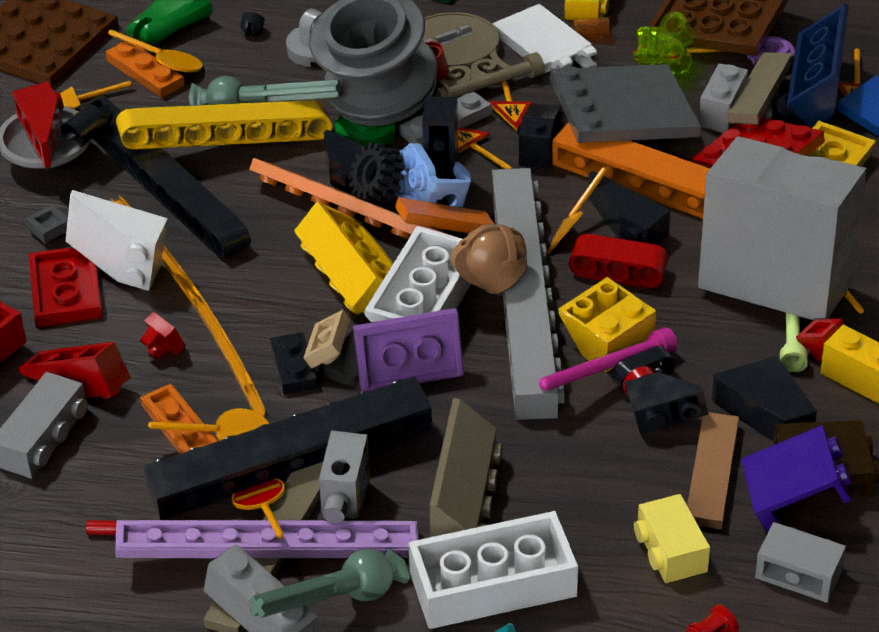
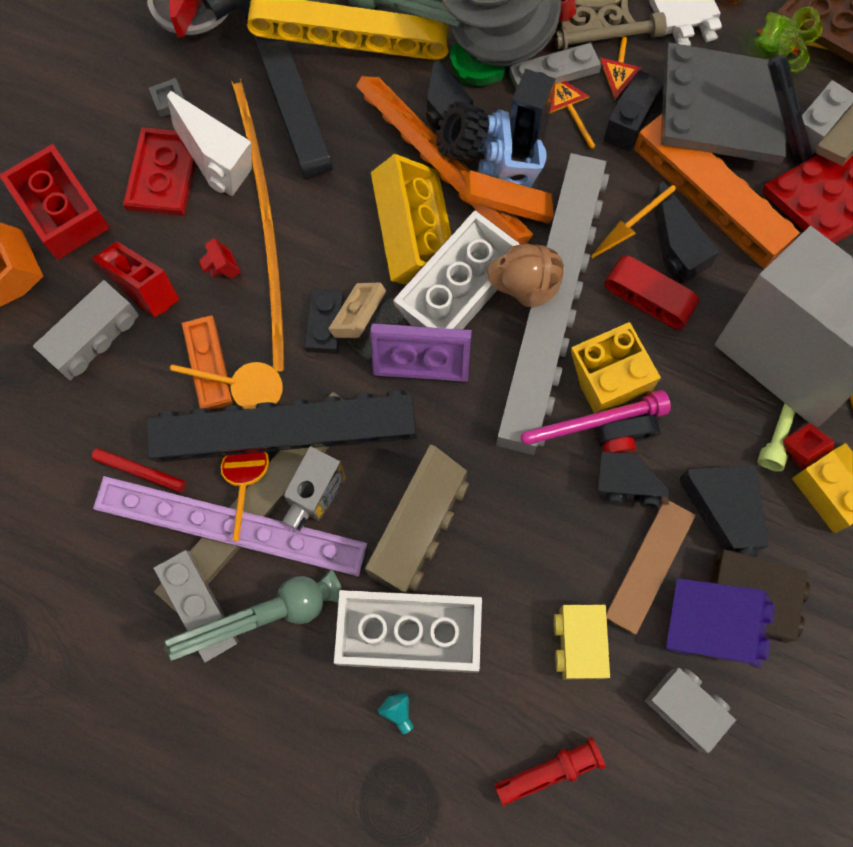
camera: 20 degrees right, 30 degrees up
none -> black axle [767,54,812,164]

